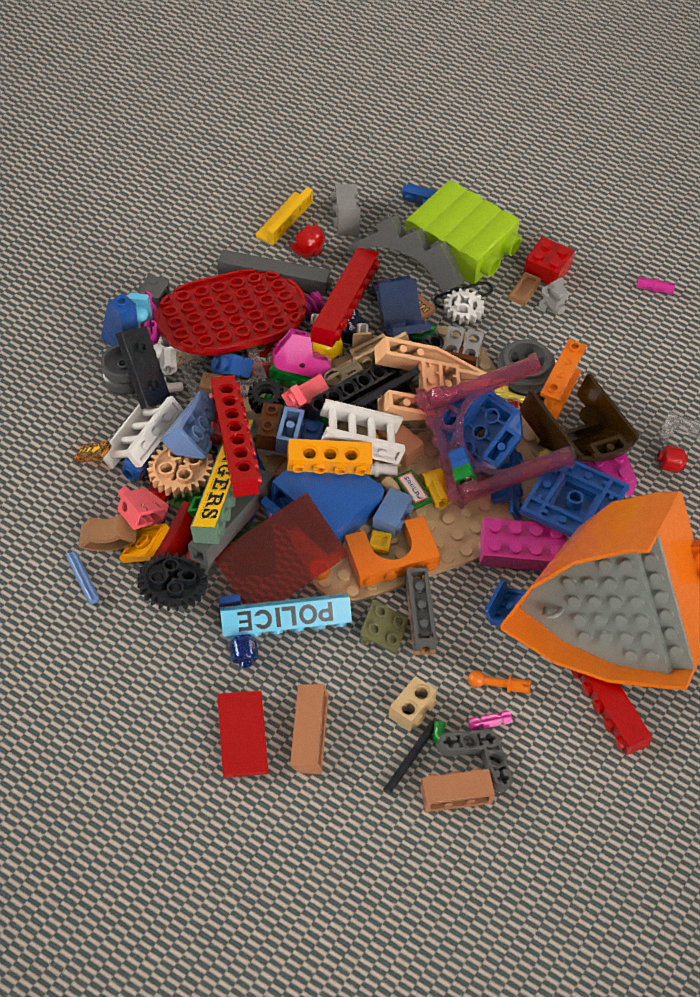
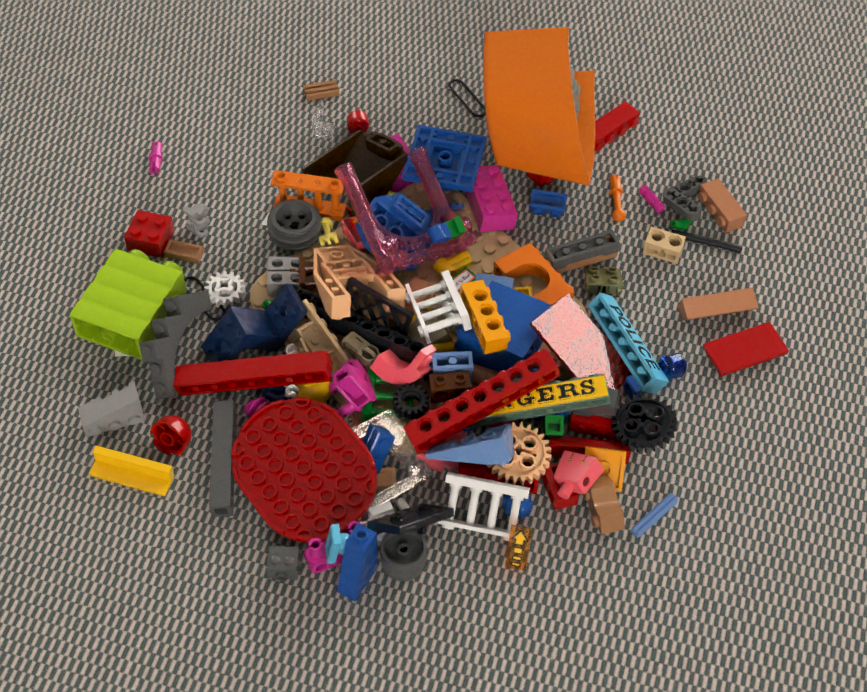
camera: 105 degrees left, 0 degrees up
blue bracket [402,184,437,205] -> none

